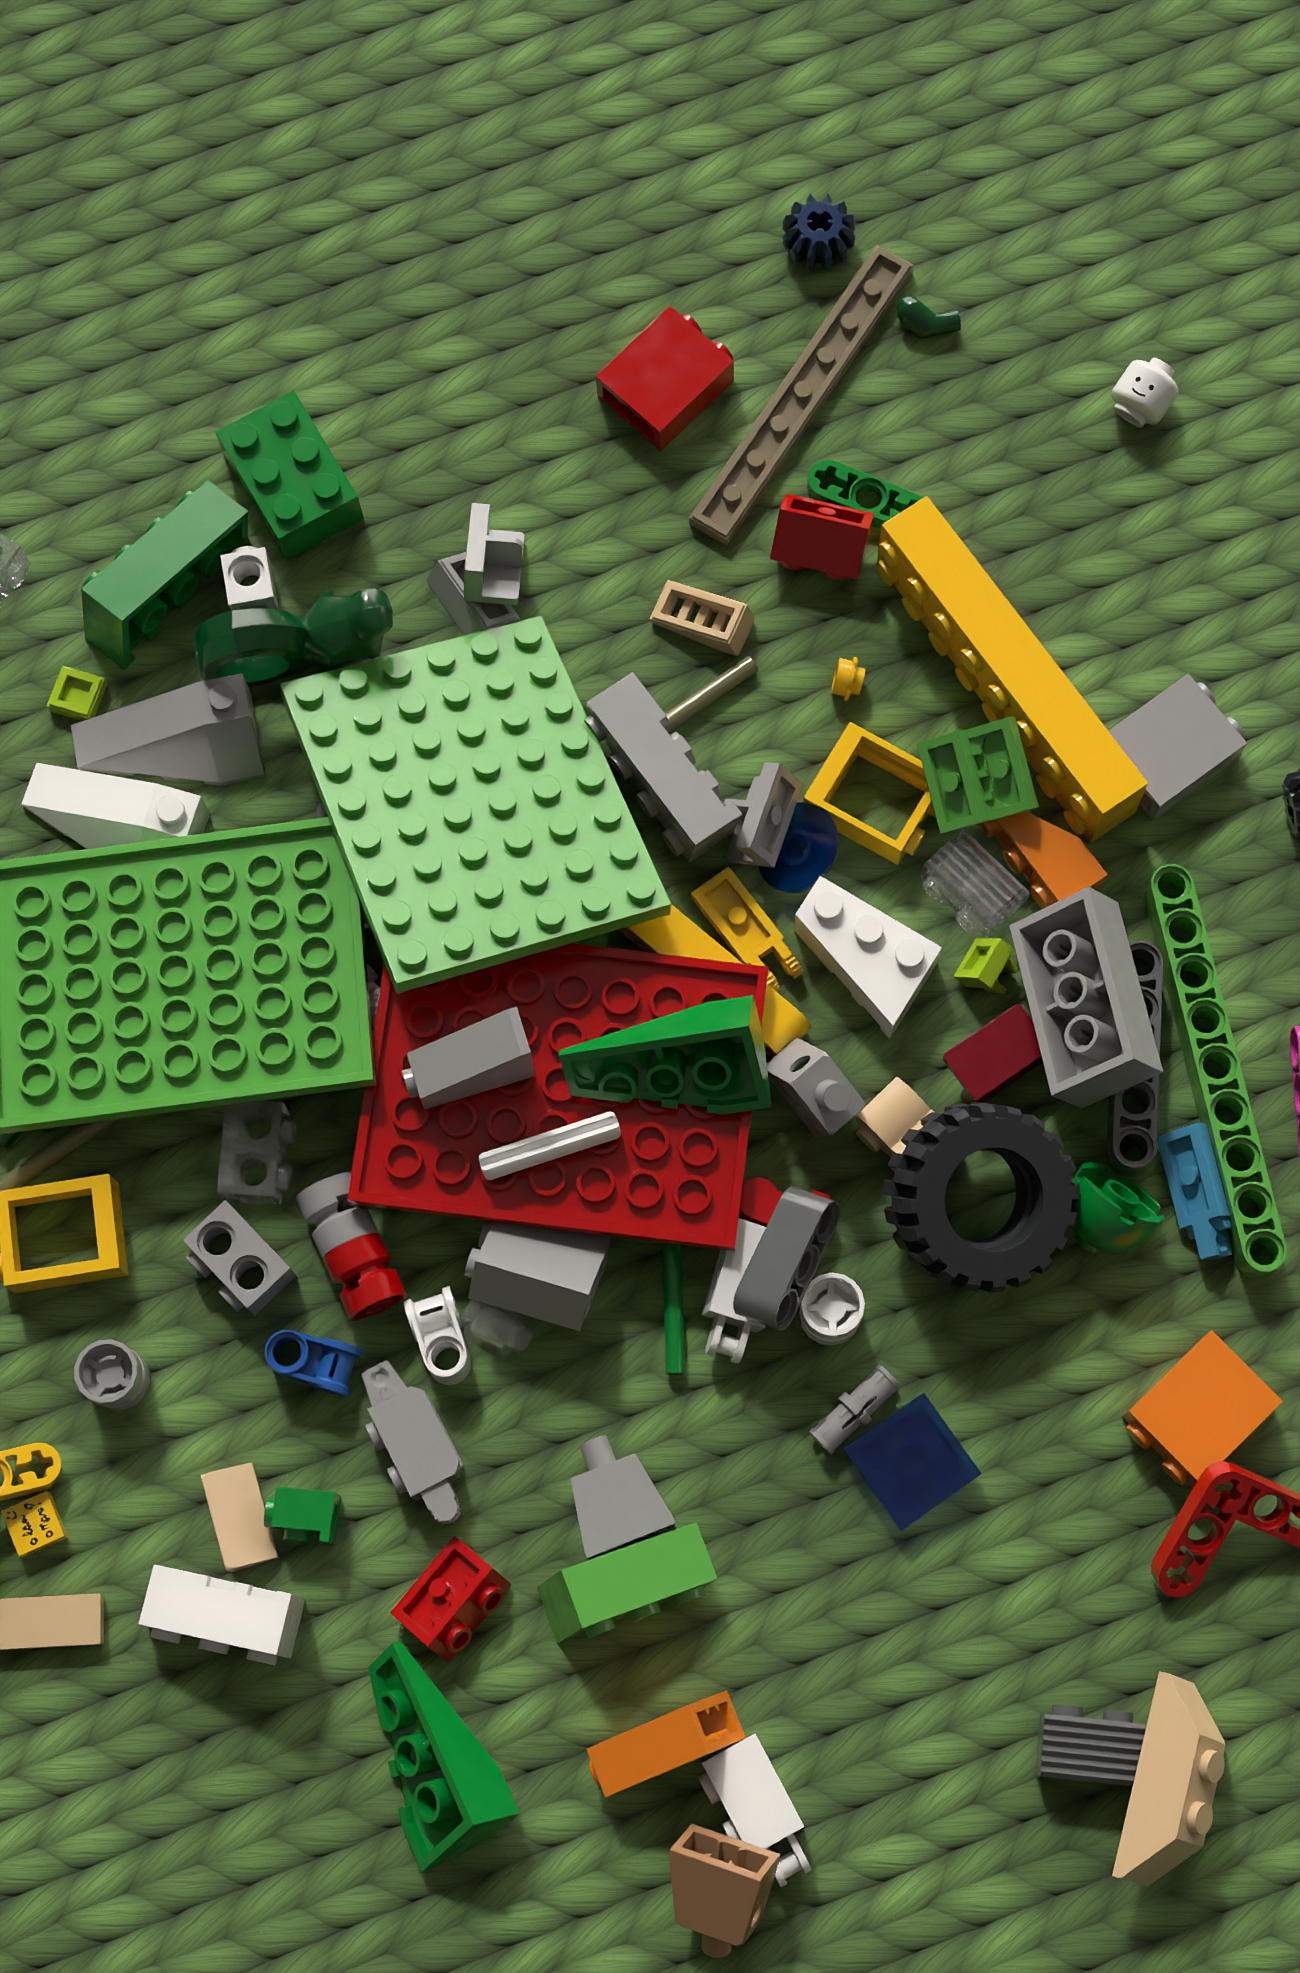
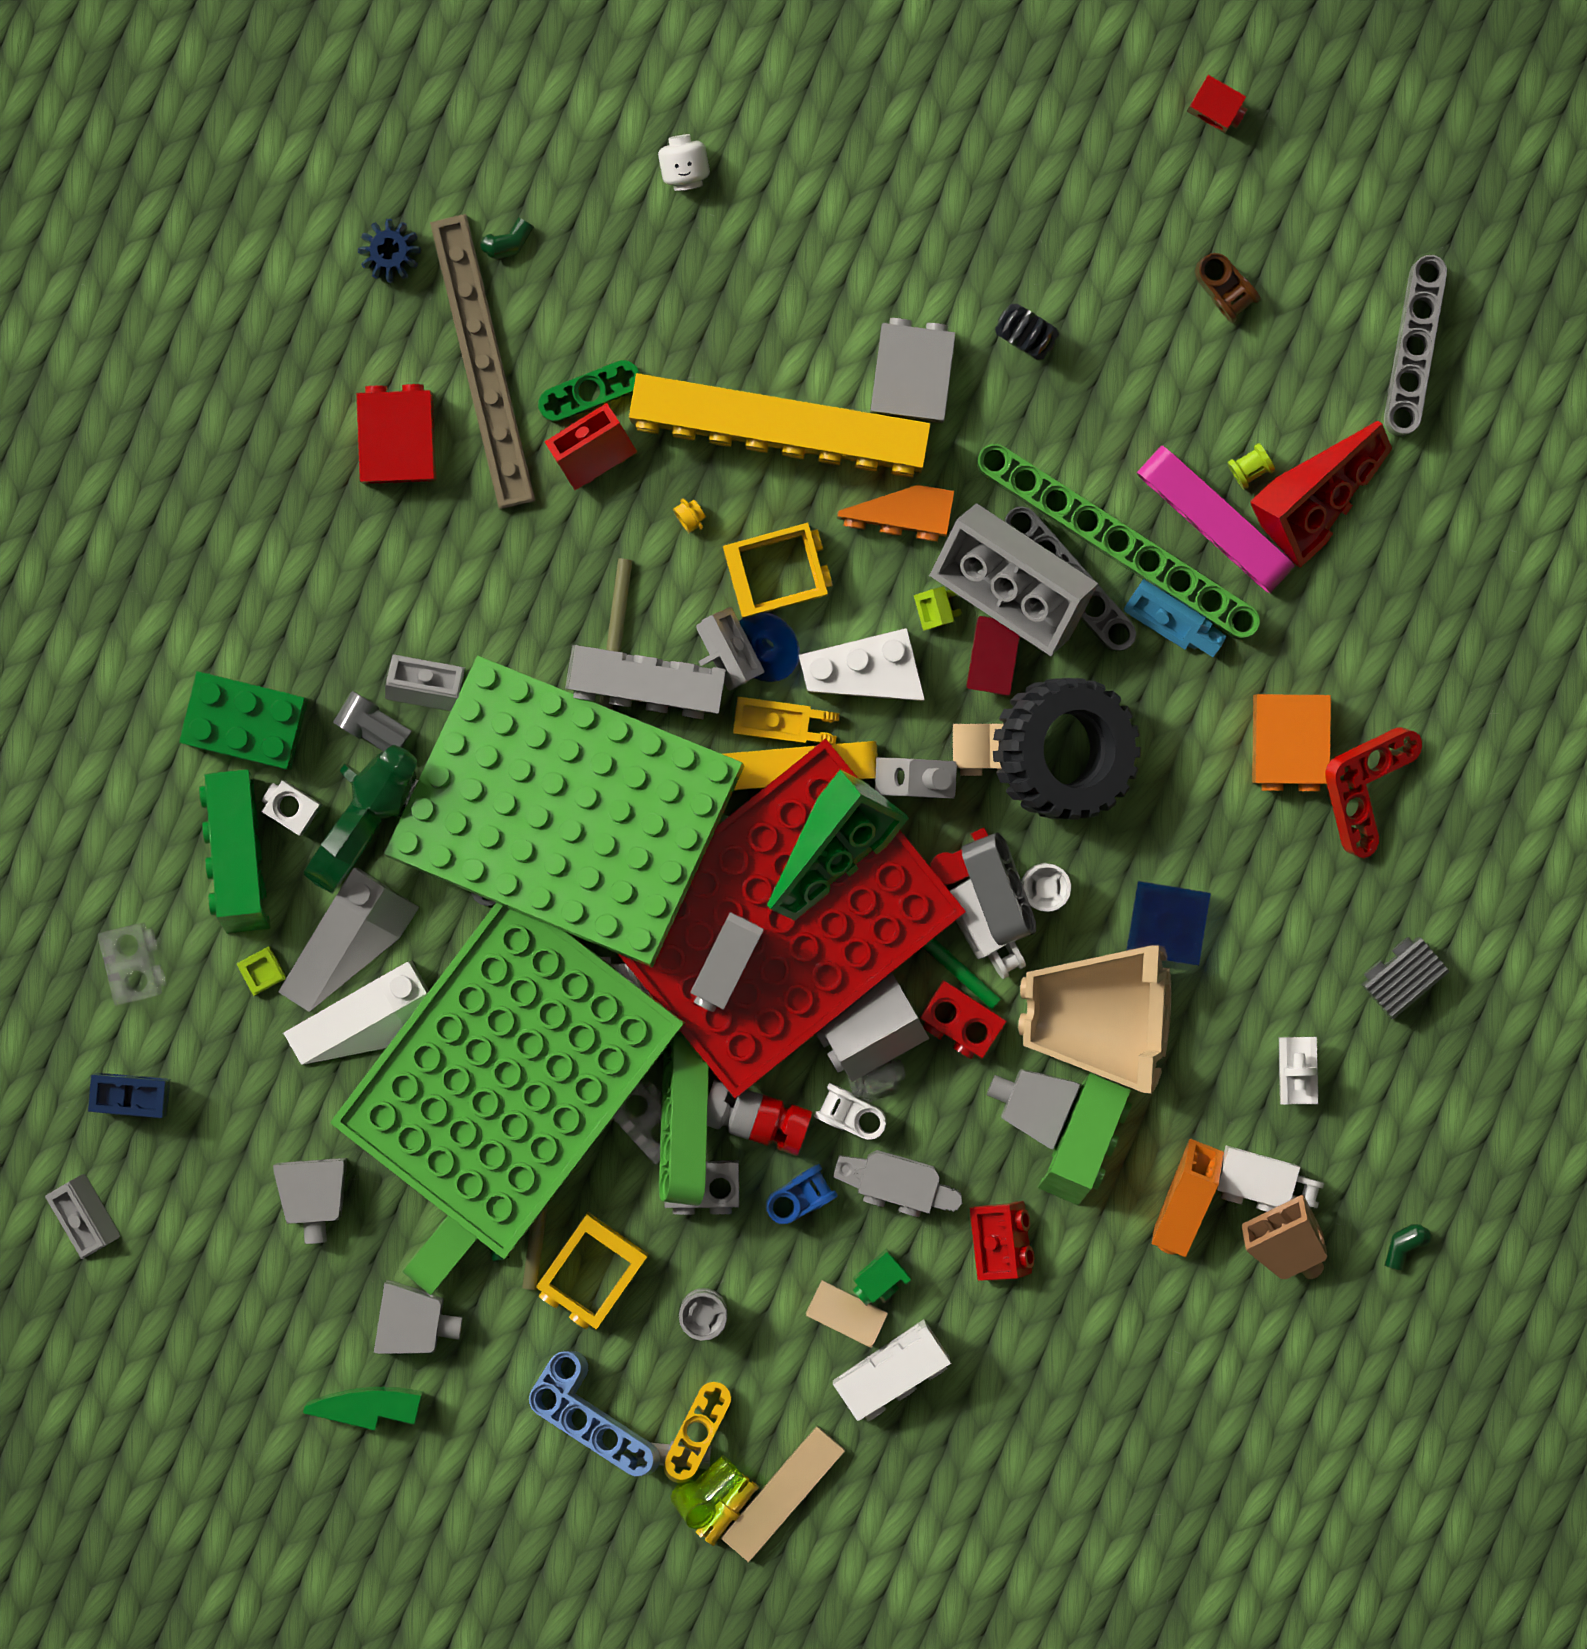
camera: 55 degrees left, 15 degrees up
yellow tile [1,1491,68,1558] -> none
green wedge [368,1641,520,1872] -> none
light grey panel [464,503,524,605] -> none
white axle [479,1111,621,1180] -> none
tan slope [650,580,755,656] -> none
light grey pin [809,1364,901,1455] -> none
bright green slope [917,717,1039,834] -> none
clear brick [921,828,1030,938] -> none
green cylinder [1070,1162,1164,1254] -> none
tan wedge [1112,1671,1226,1886] -> none
none -> dark grey piece [333,691,412,752]
none -> bright green beam [659,1031,708,1206]
none -> red brick [919,980,1006,1059]
none -> tan cone [1018,945,1171,1093]
none -> white hips [1279,1037,1318,1105]

